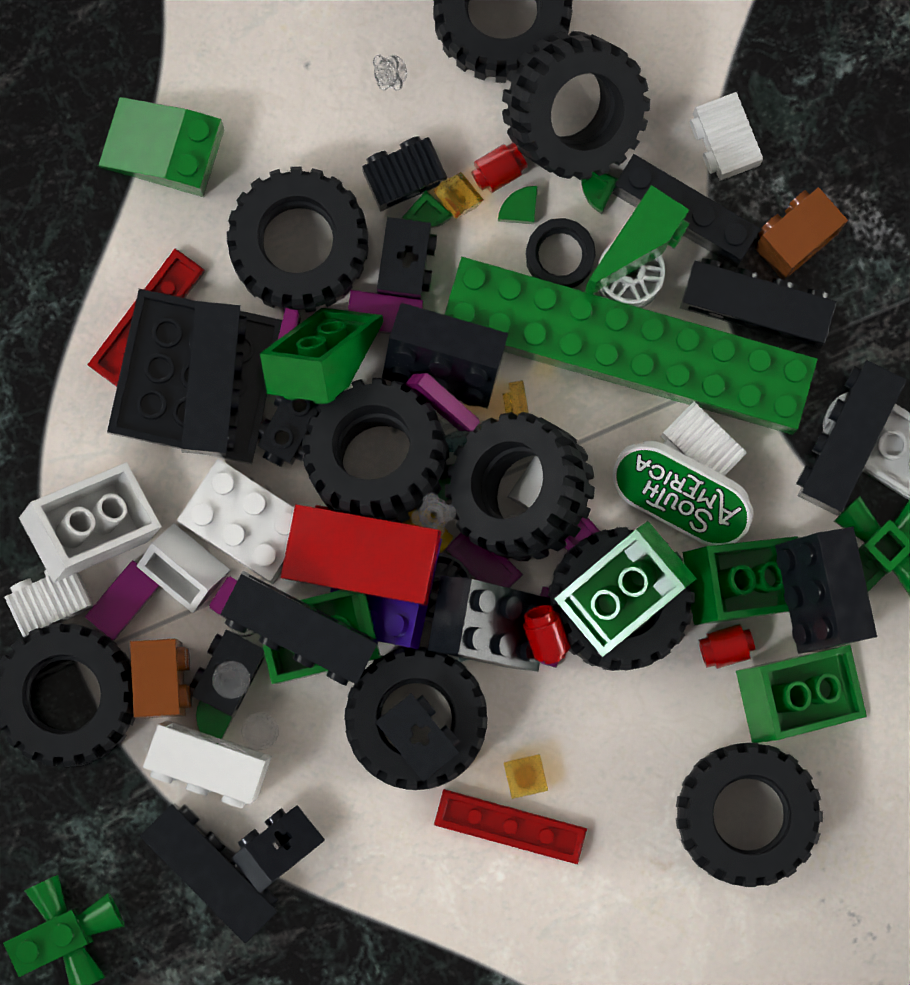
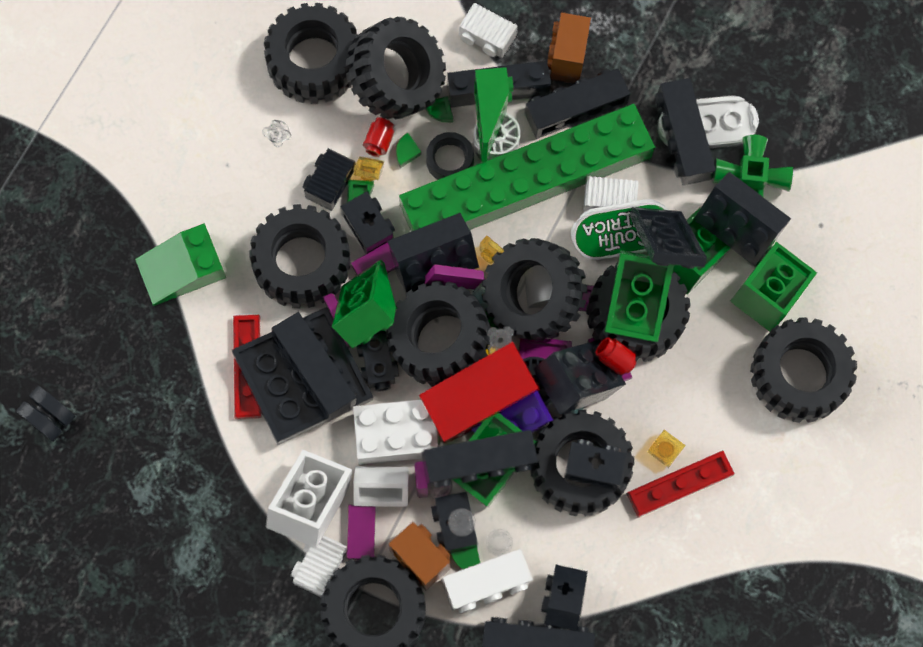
camera: 40 degrees left, 10 degrees down
red brick [698,624,756,669] -> none
none -> black plate [630,207,707,269]

